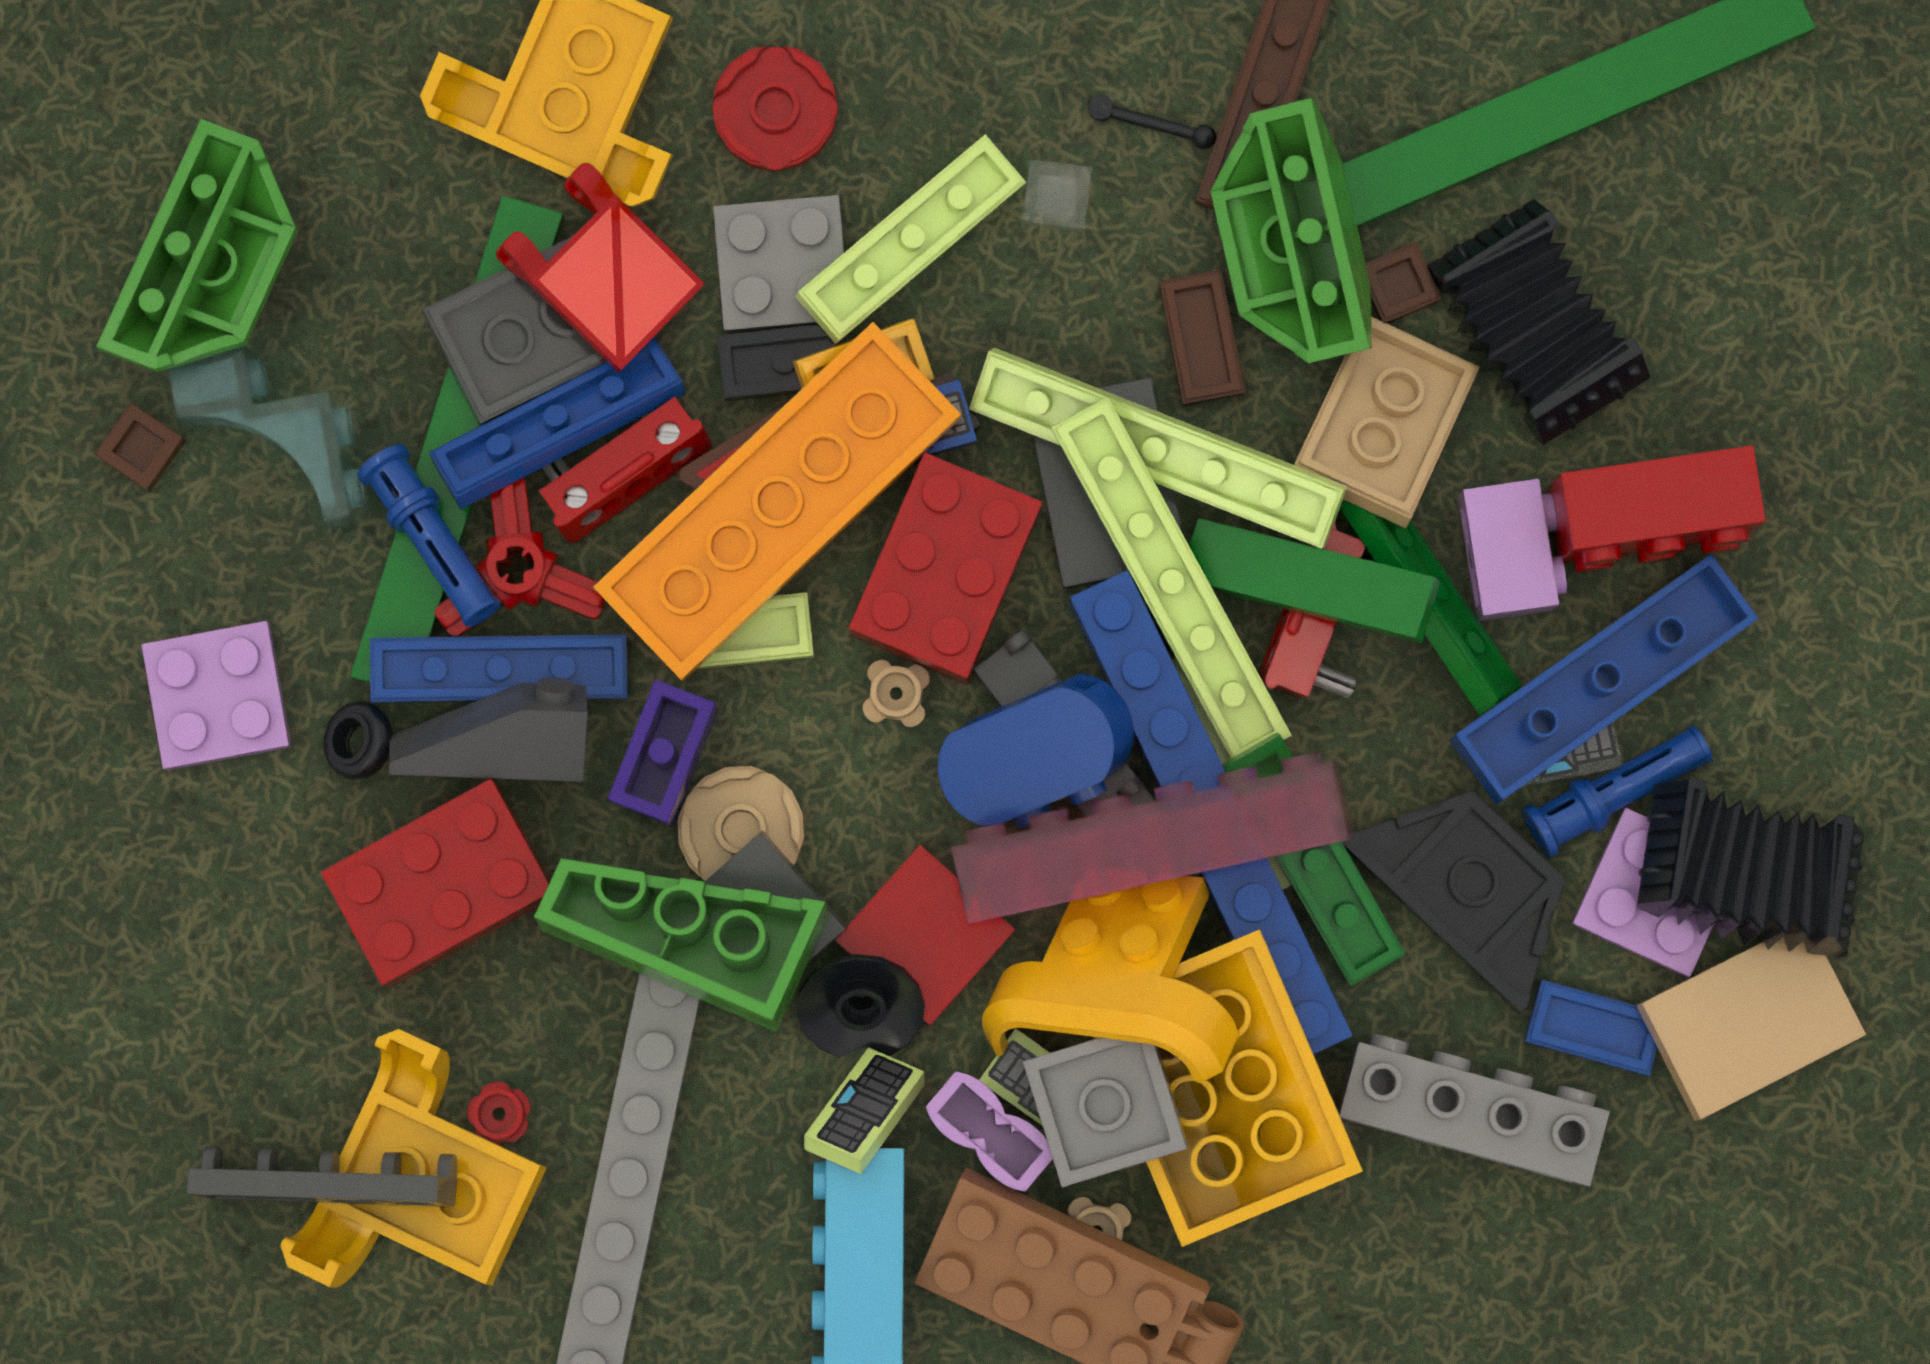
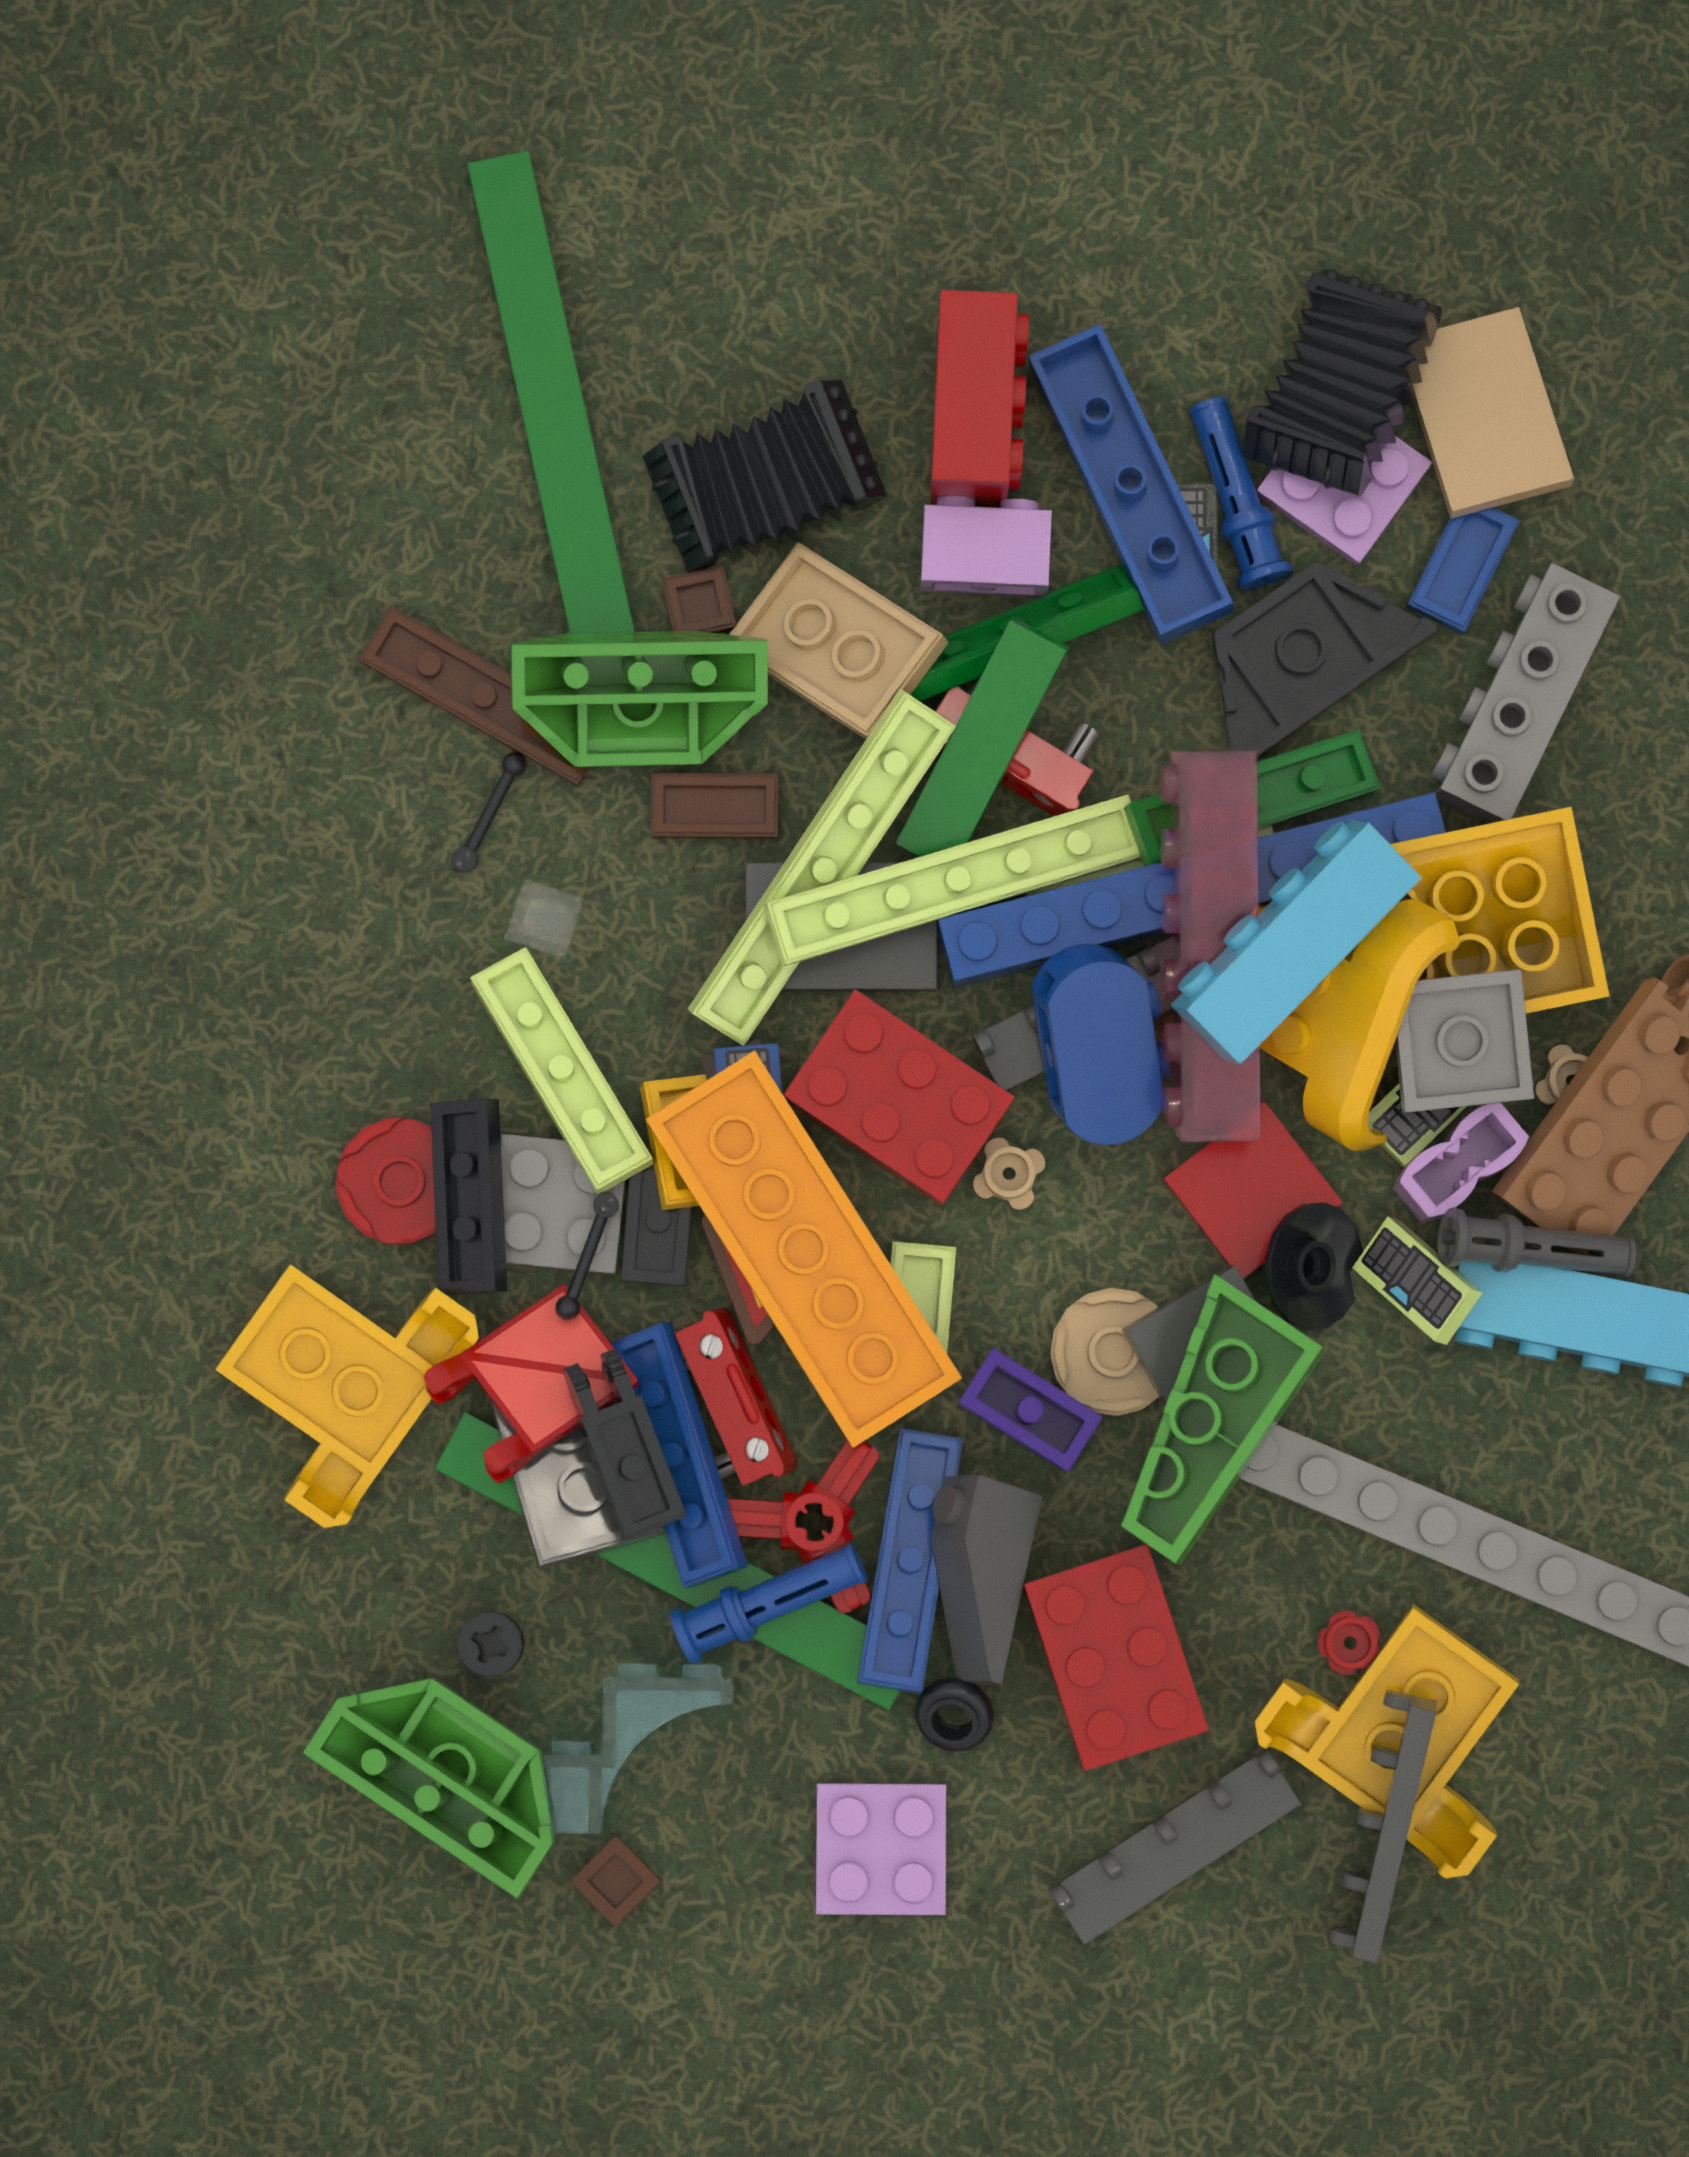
camera: 80 degrees left, 0 degrees up
none -> black plate [430,1098,507,1296]
none -> black wheel [457,1612,525,1677]
none -> black hinge [555,1192,619,1321]
none -> black hinge [563,1349,686,1540]
none -> dark grey hinge [1049,1749,1301,1945]
none -> medium azure brick [1171,820,1422,1065]
none -> dark grey pin [1437,1208,1637,1277]

